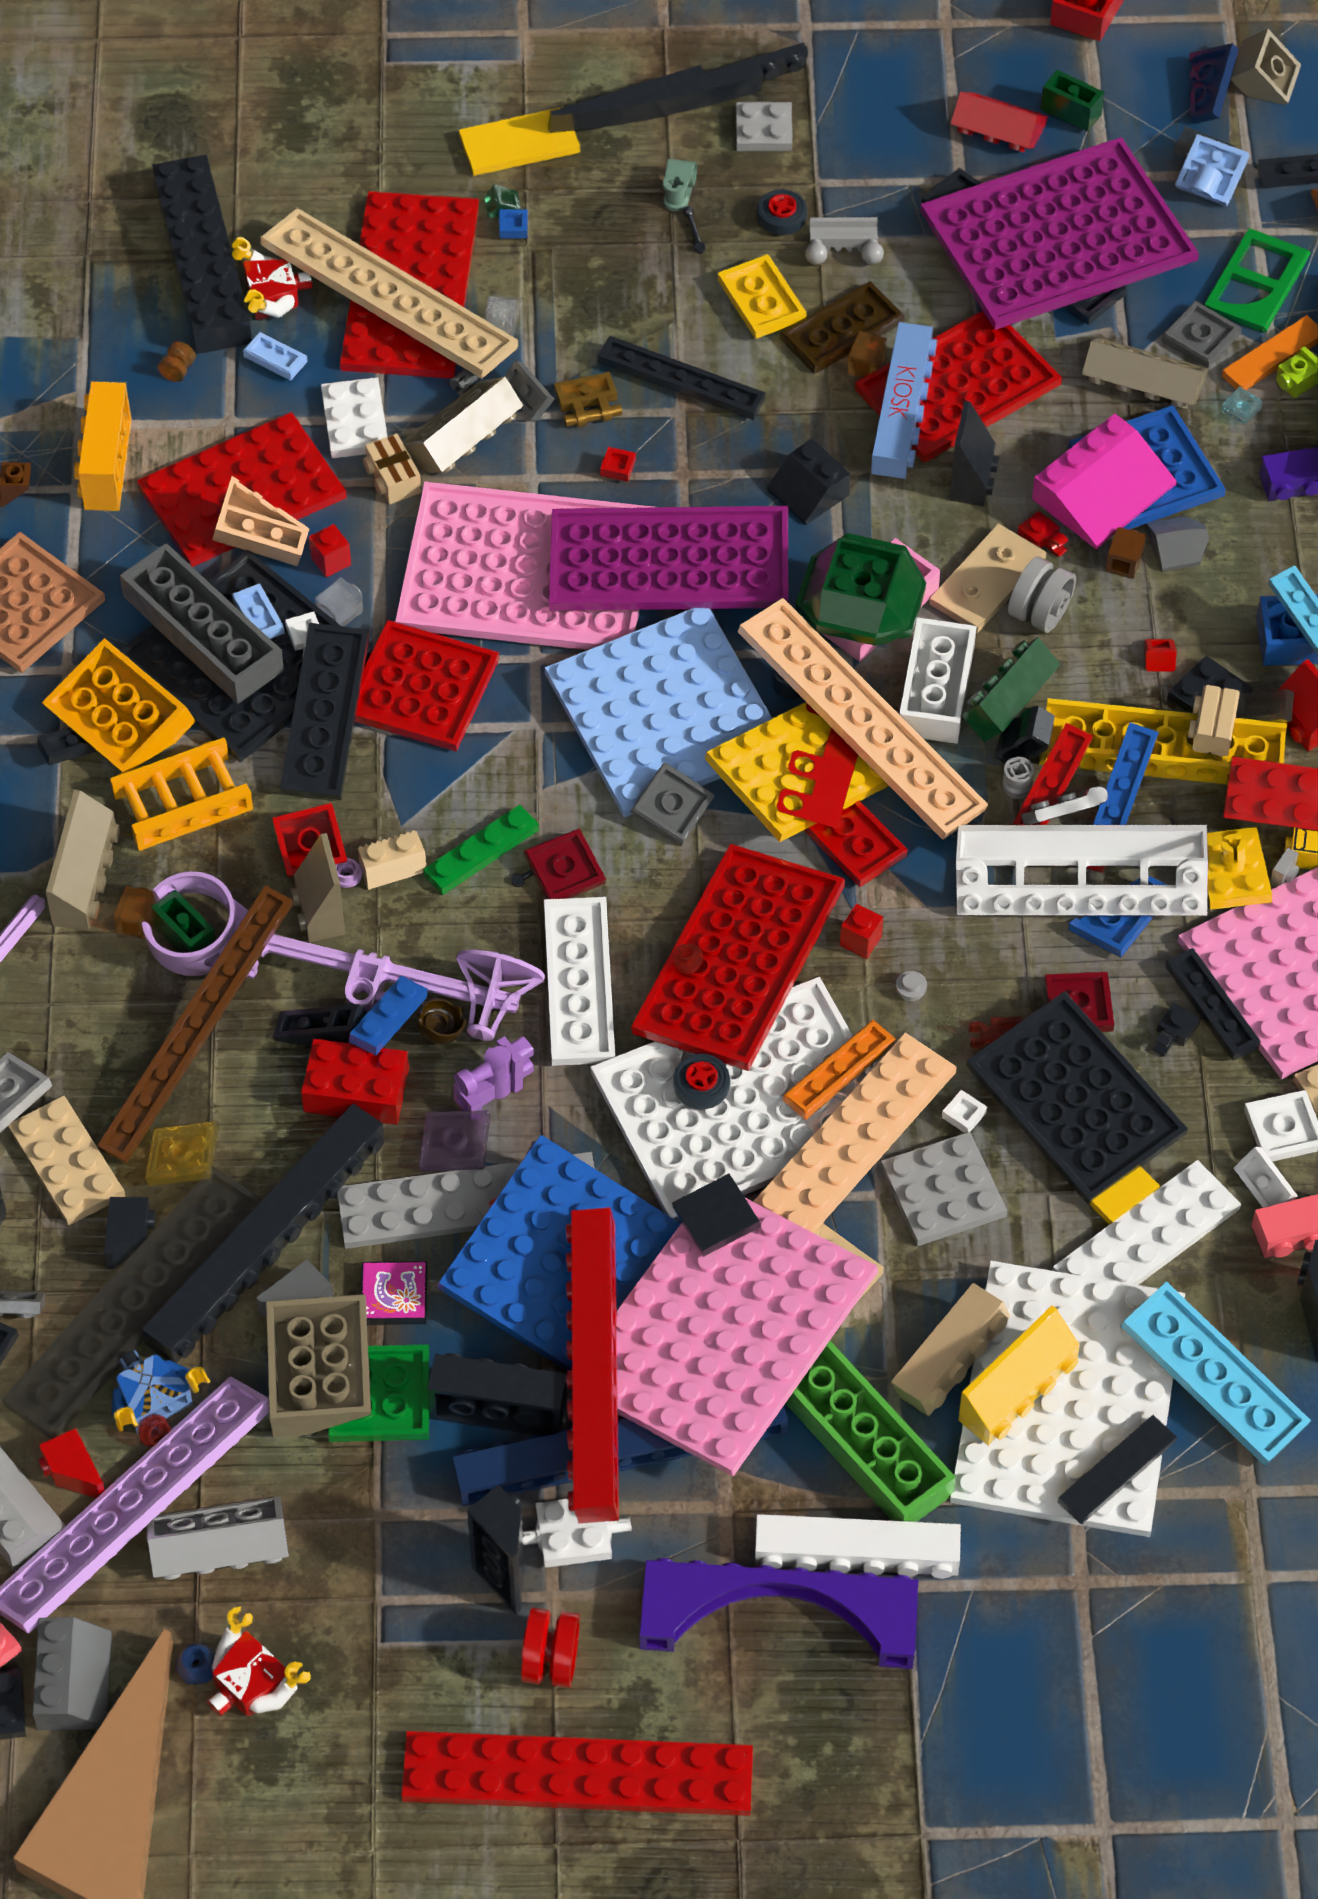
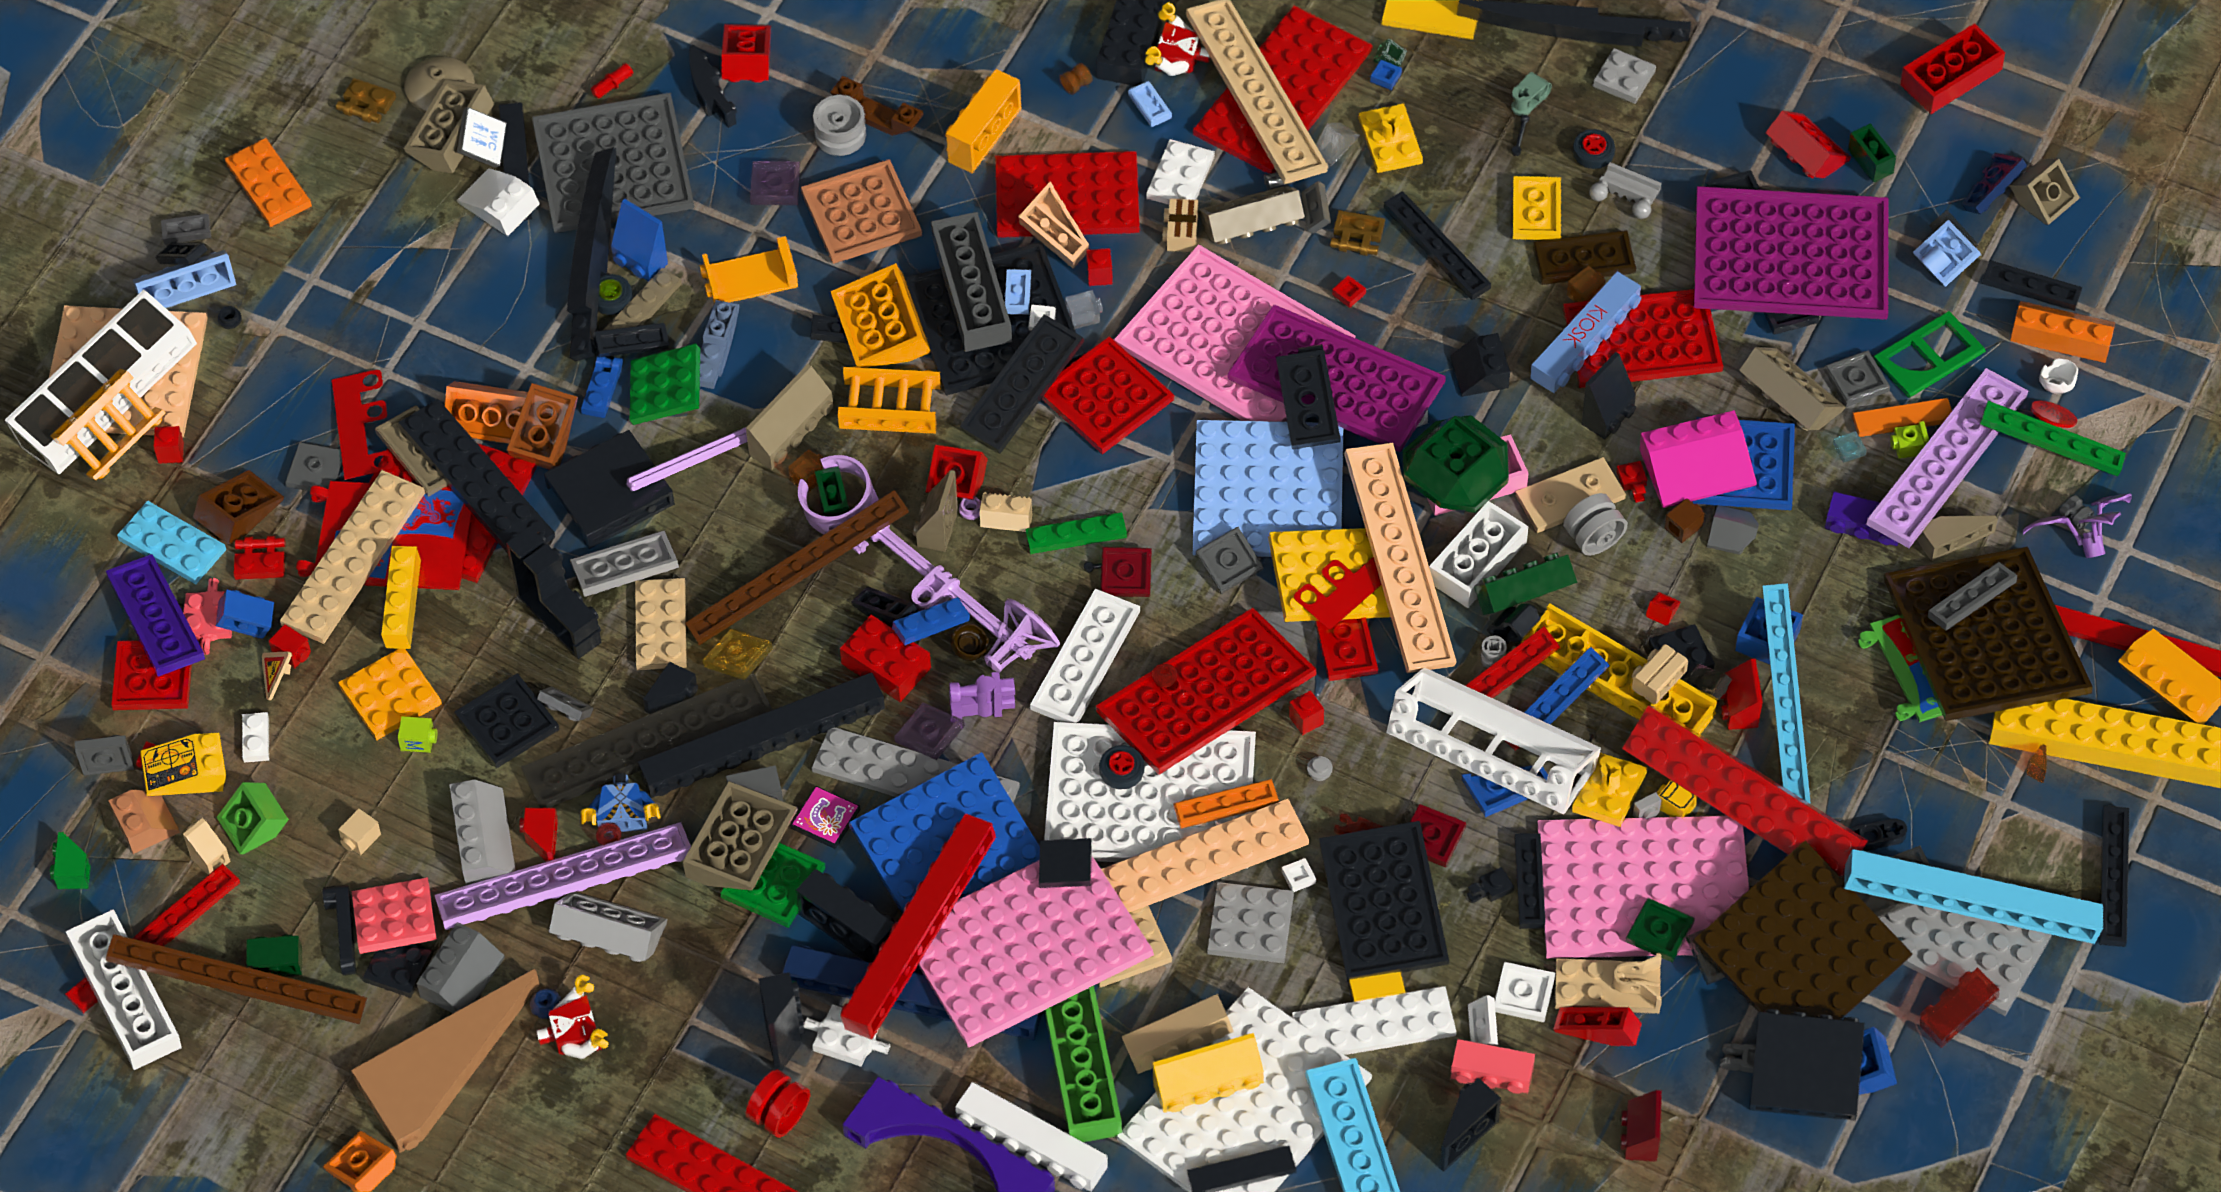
camera: 30 degrees right, 0 degrees up
hinge [1021,786,1108,825] -> none
none -> black hinge [1276,344,1340,450]
none -> yellow plate [1358,103,1423,173]

